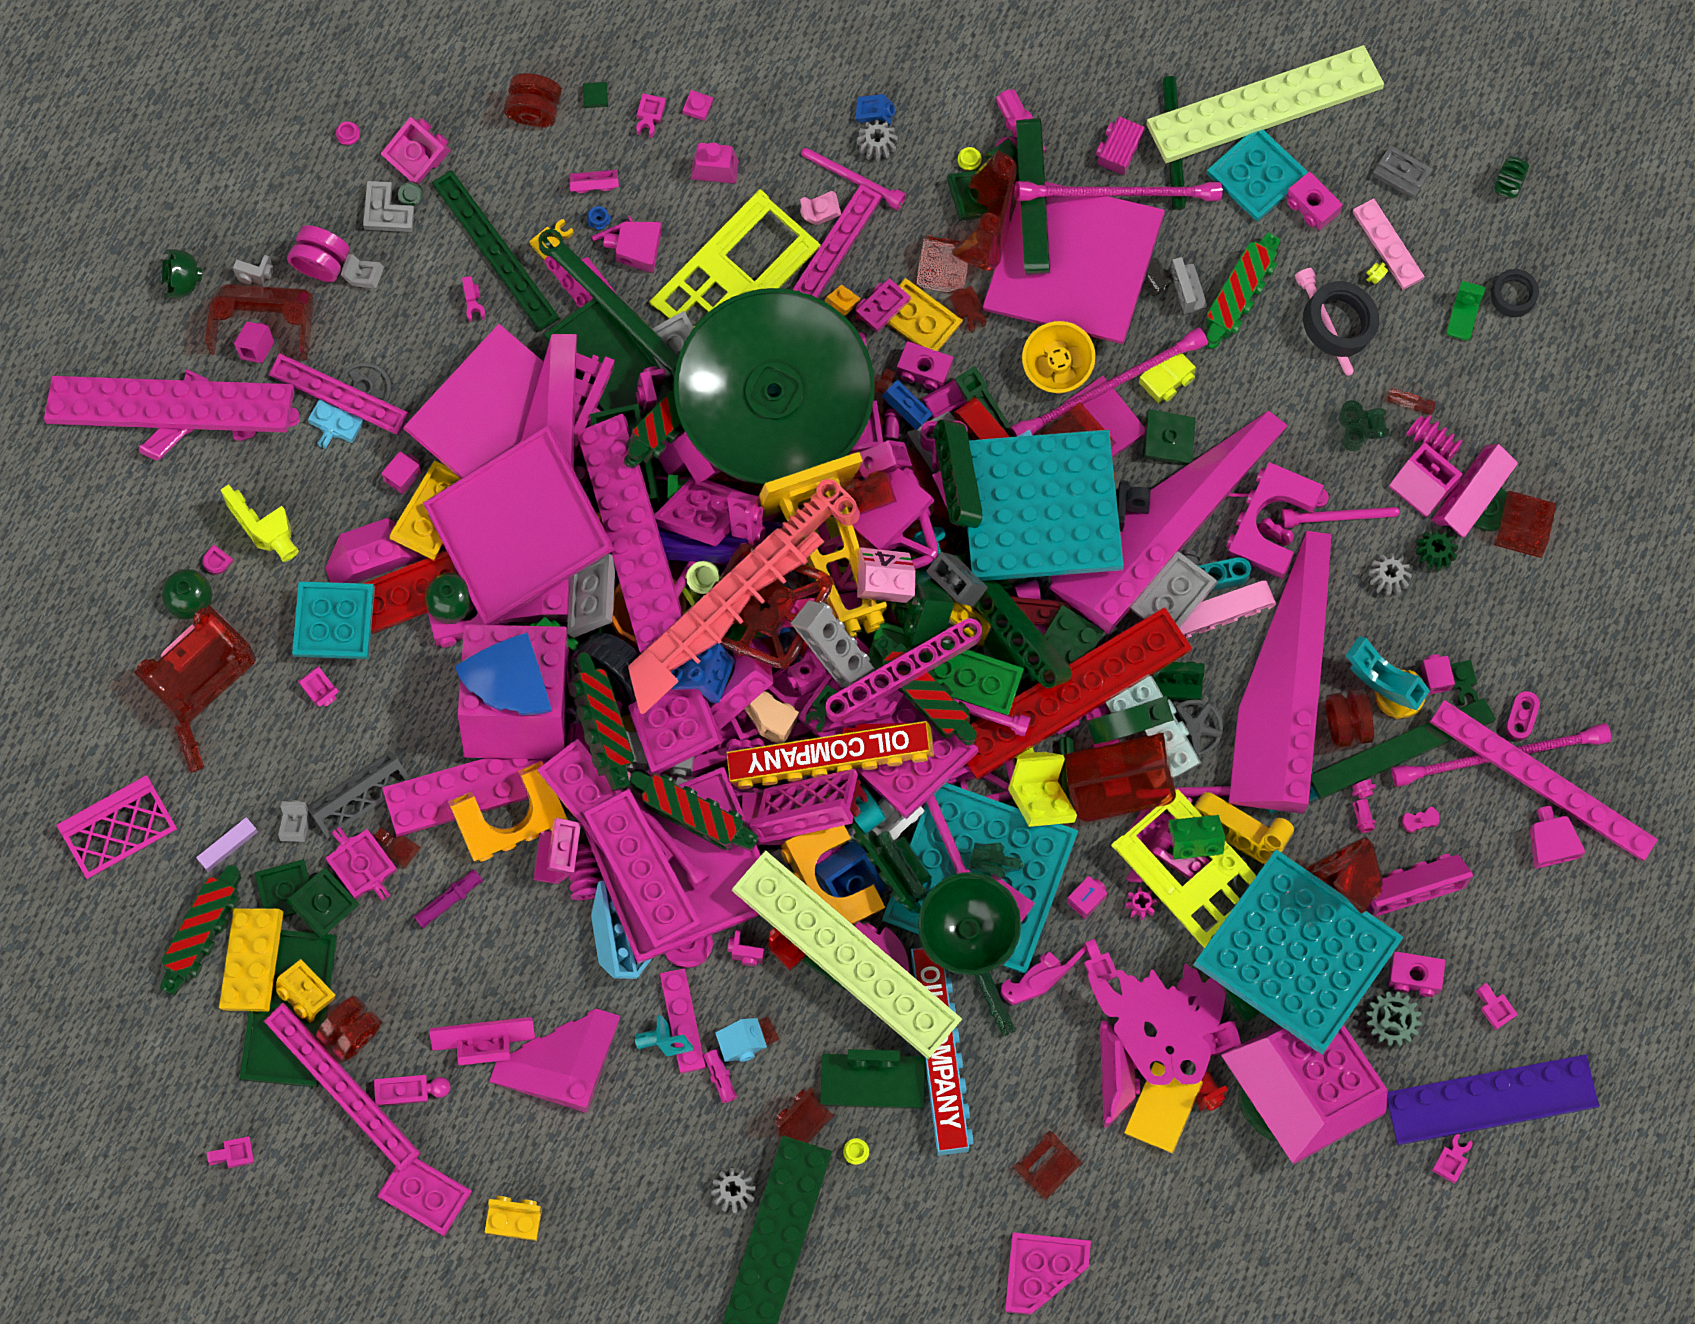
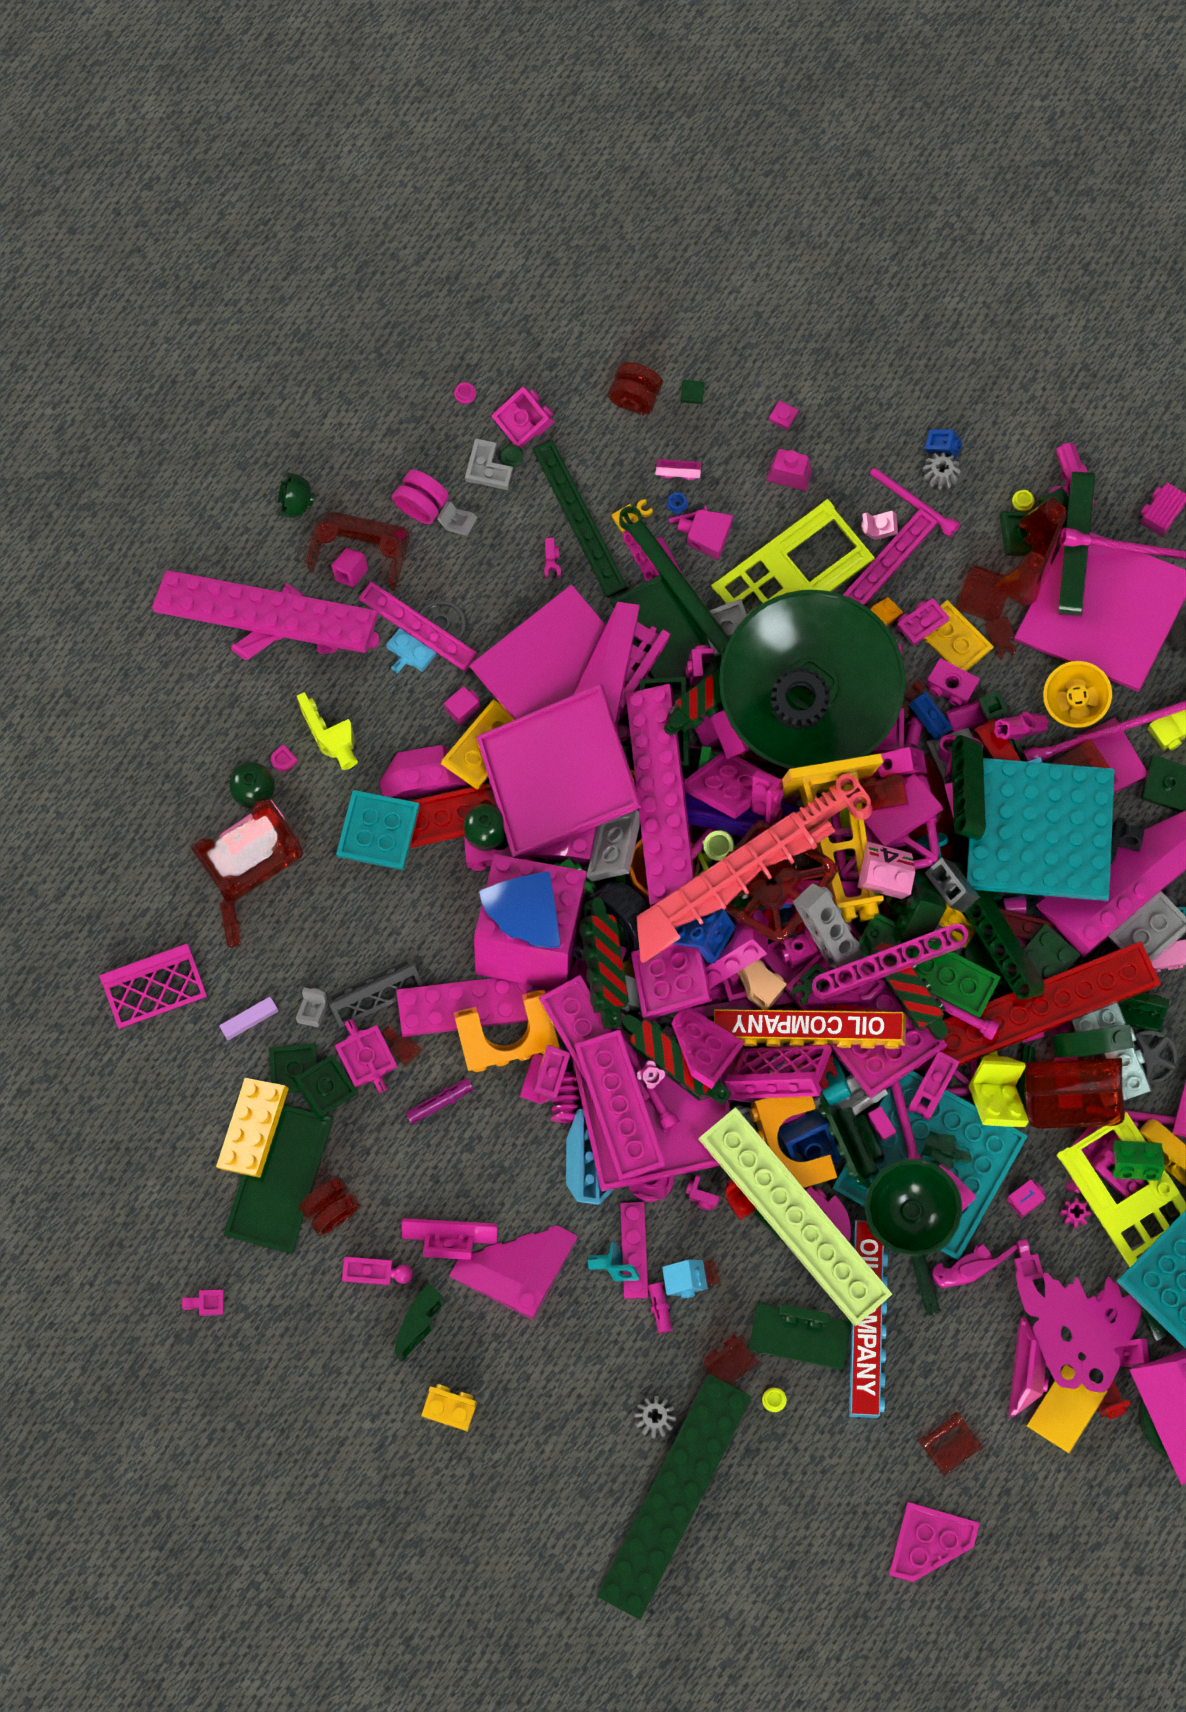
camera: 15 degrees right, 0 degrees up
dark green hinge [160,865,242,996] -> none
light grey bracket [233,255,274,285] -> none
dark pink tile [264,1003,421,1172] -> none
yellow bracket [275,959,336,1023] -> none
dark pink bracket [297,666,339,707] -> none
dark pink tile [378,1158,472,1237] -> none
dark pink plate [636,93,666,138] -> none
dark pink piece [726,738,765,752] -> none
none -> dark green slope [394,1283,445,1362]
none -> plate [637,1060,665,1089]
none -> dark pink plate [672,1007,745,1089]
none -> black tyre [770,667,830,730]
none -> dark pink piece [868,1106,896,1142]
none -> dark pink plate [908,1051,960,1121]
none -> dark pink piece [994,712,1049,741]

